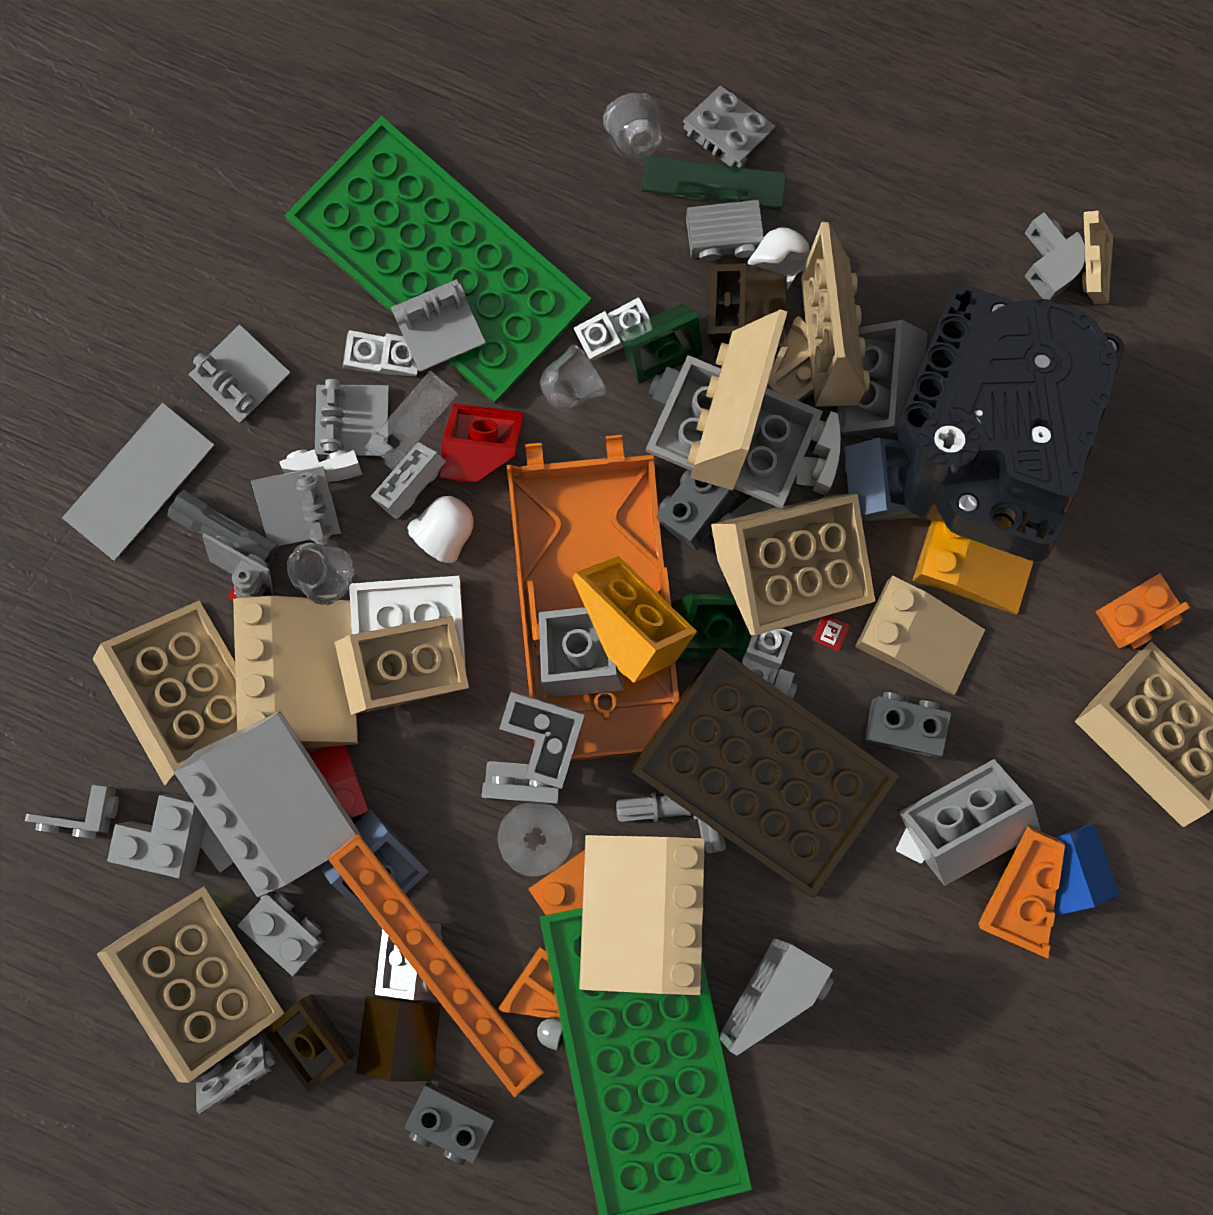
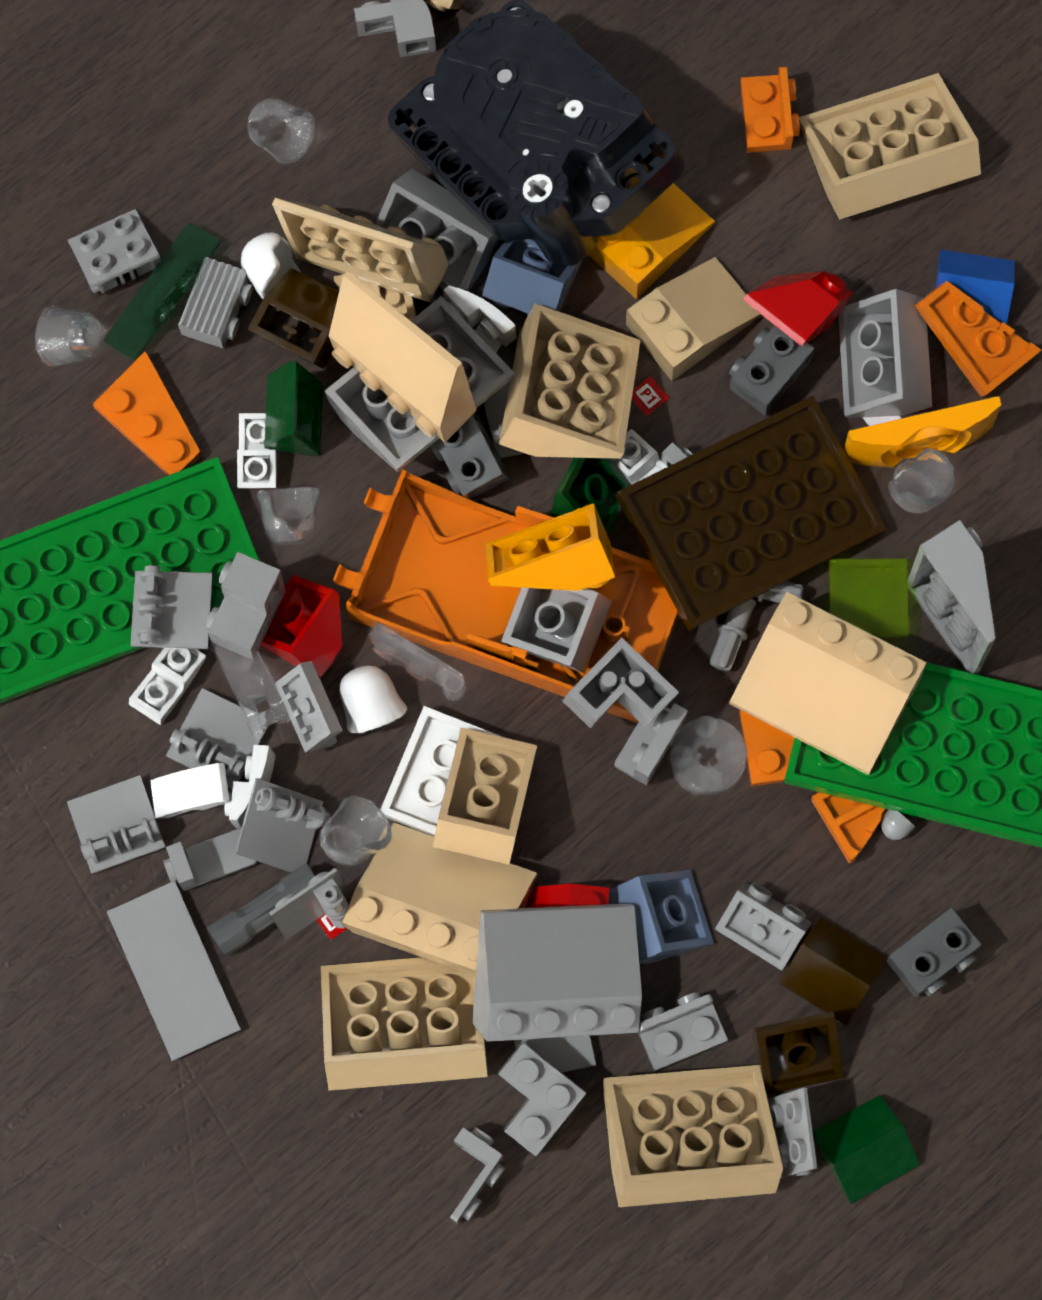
camera: 55 degrees left, 5 degrees down
orange tile [327,834,544,1098] -> none
dark grey plate [648,366,680,412] -> none
none -> orange wing [93,351,202,476]
none -> white slope [150,763,229,819]
none -> light grey bracket [163,828,257,891]
none -> light grey brick [206,552,286,660]
none -> clear hair [247,98,315,165]
none -> clear plate [369,622,466,701]
none -> red slope [743,271,853,346]
none -> dark green slope [813,1095,920,1204]
none -> clear neon green plate [829,558,909,637]
none -> light orange slope [844,396,1002,468]
none -> clear hair [888,448,955,514]

